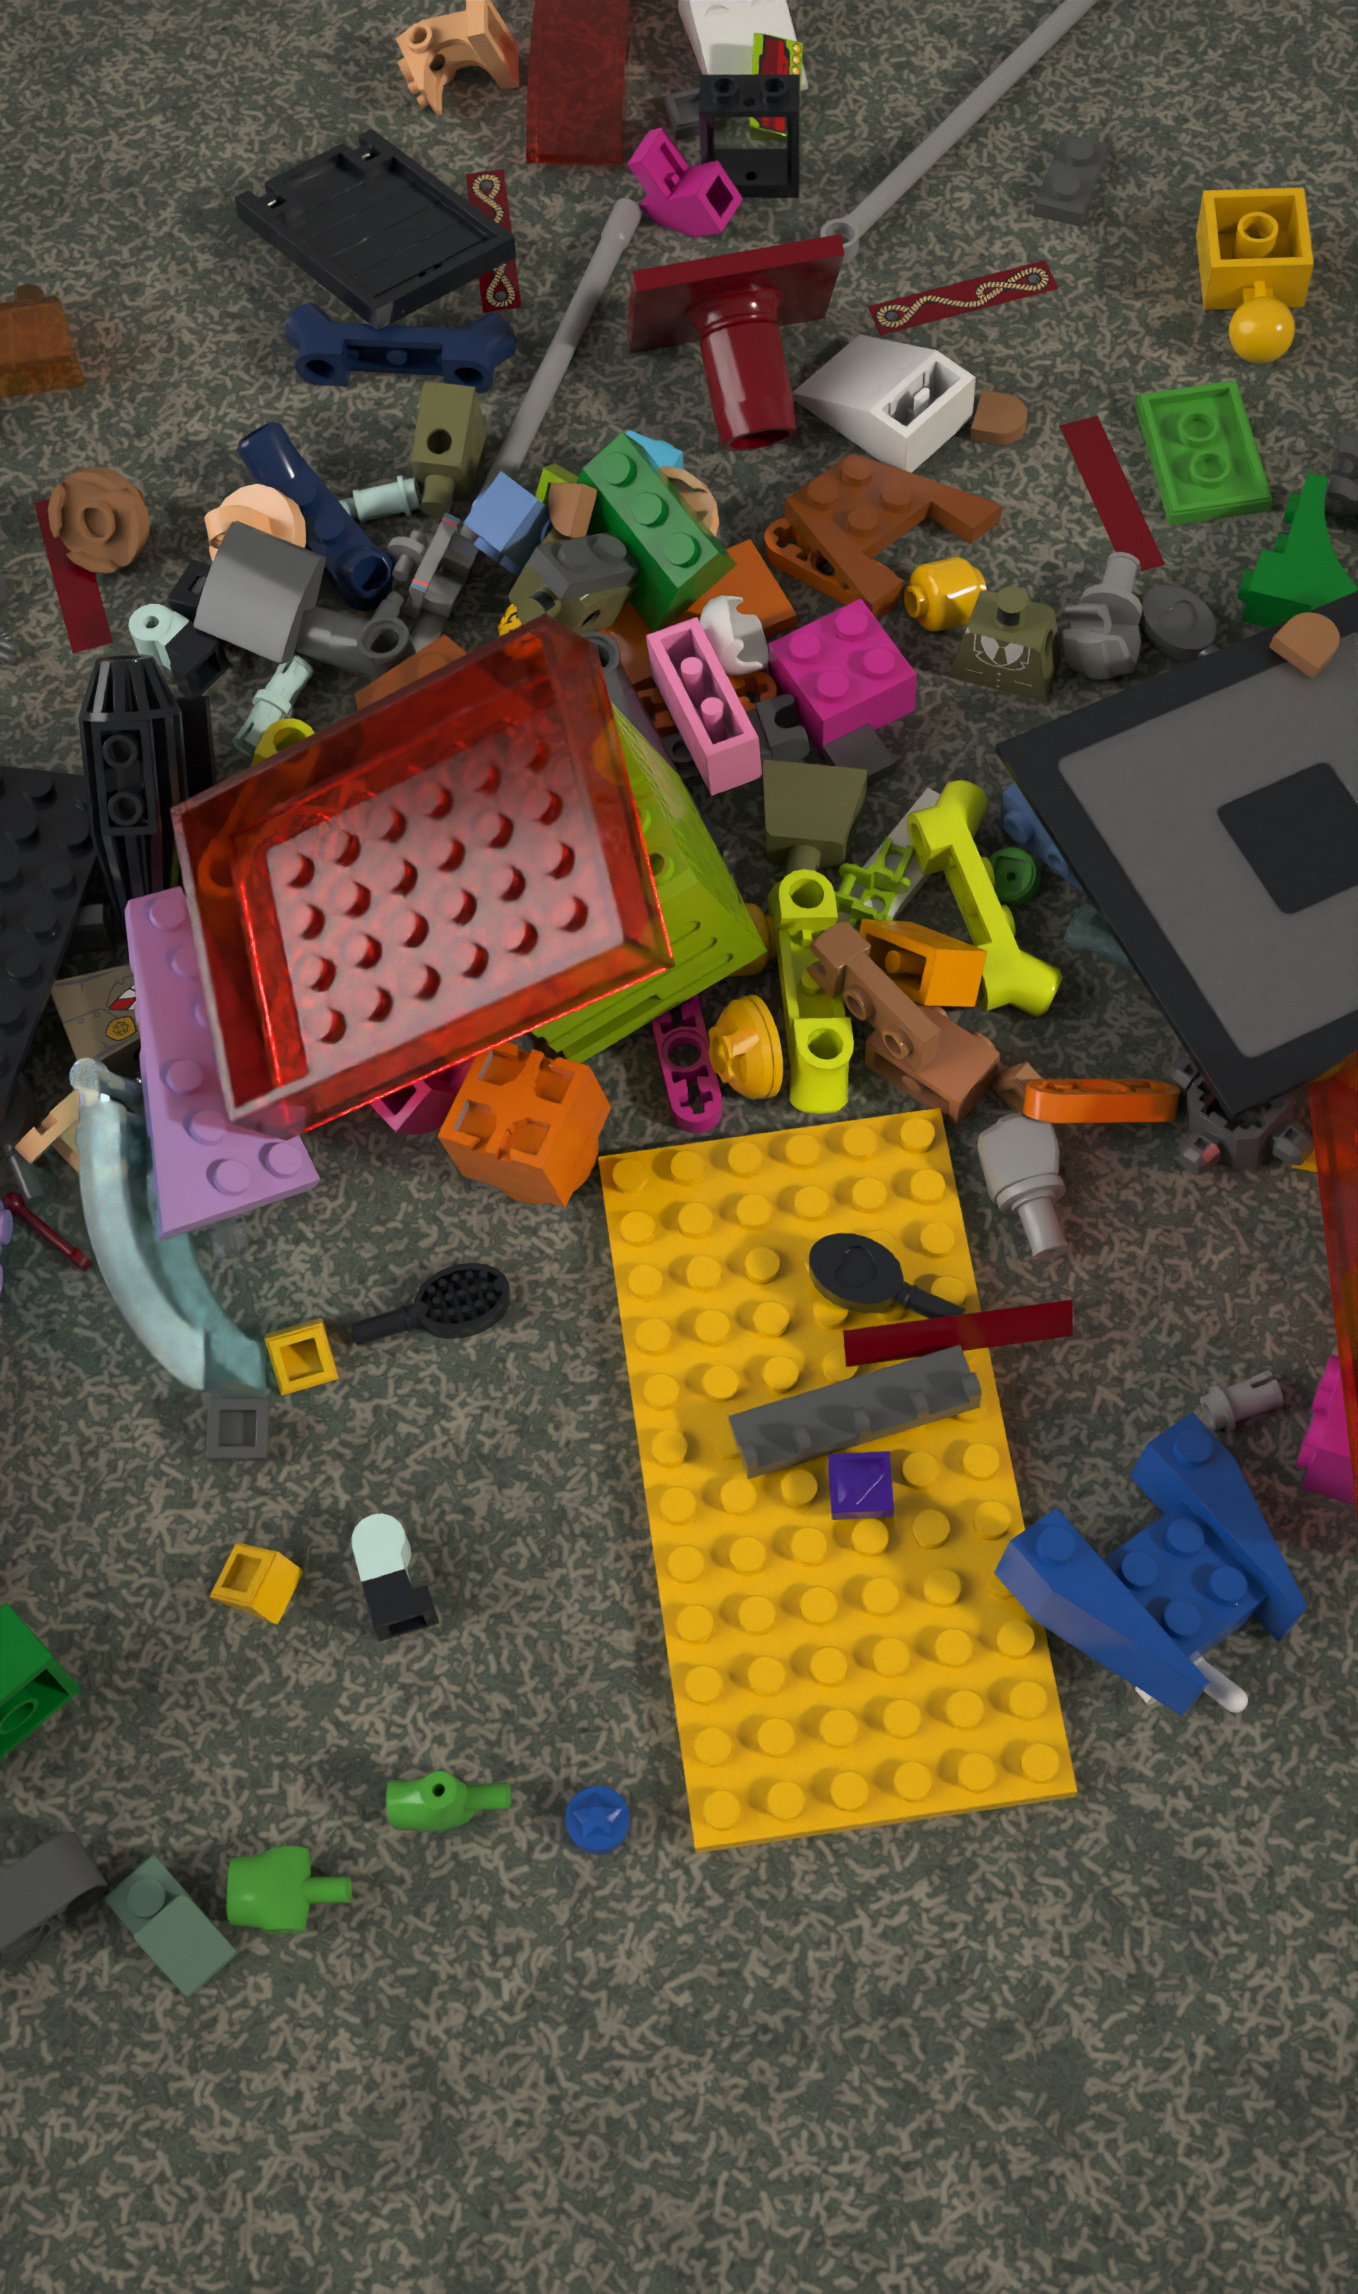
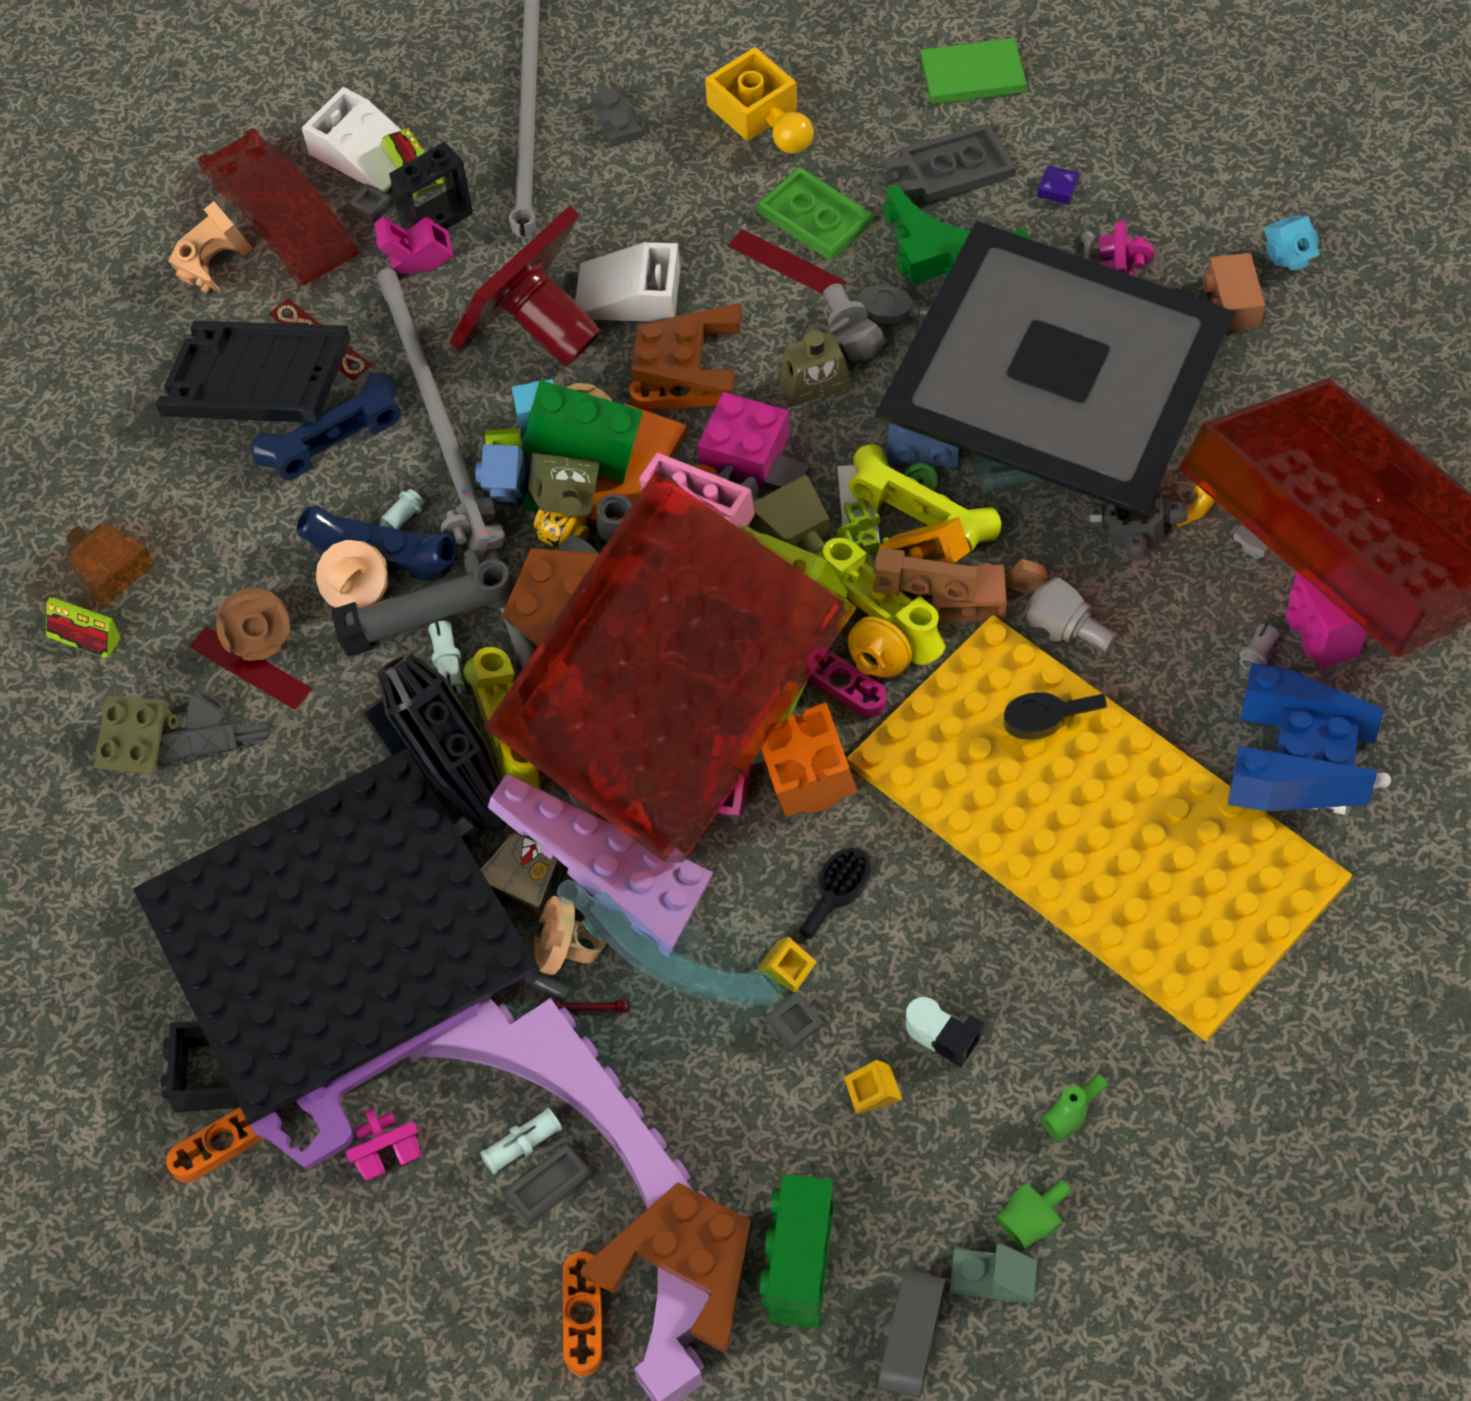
camera: 40 degrees left, 5 degrees down
leg [128,604,230,697] -> none
slope [193,521,326,664] -> none
olive torso [411,381,488,517] -> none
dark grey plate [527,531,641,601] -> none
medium nougat tile [548,483,597,539] -> none
blue tile [565,1786,631,1855] -> none
white hair [700,595,769,676] -> none
dark grey hinge [728,1345,982,1479] -> none
dark purple tile [828,1451,894,1520] -> none
dark red sticker [843,1299,1073,1367] -> none
sticker [868,260,1059,335] -> none
yellow head [904,557,986,632] -> none
medium nougat tile [970,389,1027,445] -> none
orange beam [1023,1079,1180,1123] -> none
medium nougat tile [1269,612,1340,680] -> none

